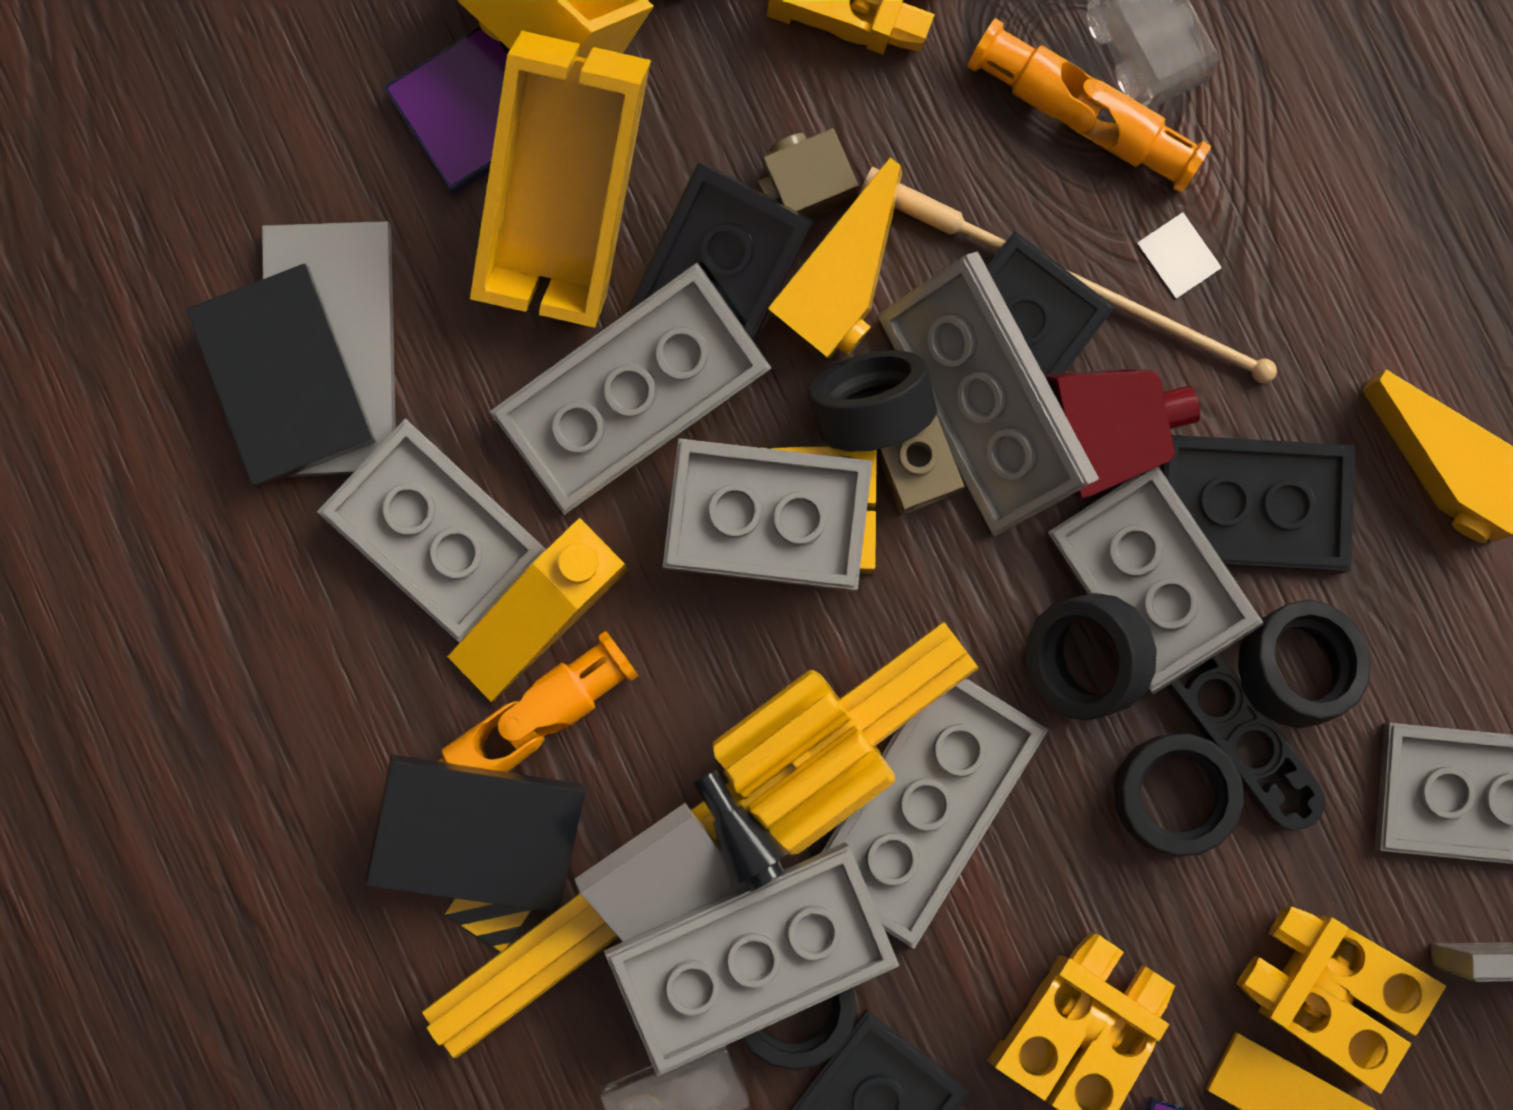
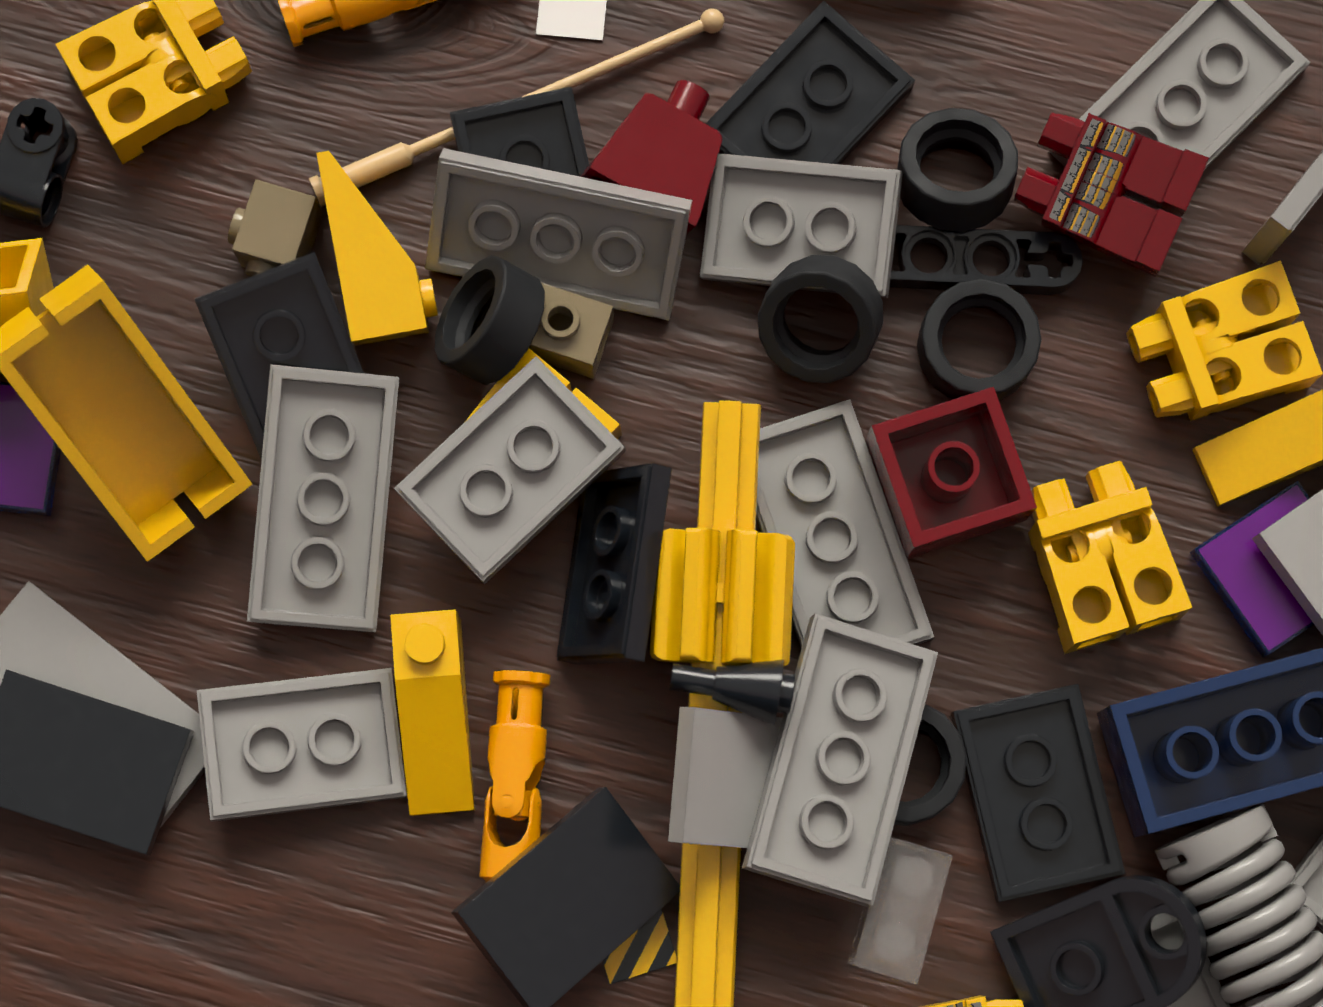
camera: 50 degrees left, 5 degrees down
none -> black tile [556,463,672,665]
none -> dark red brick [865,387,1037,559]
none -> dark red hips [1014,113,1209,277]

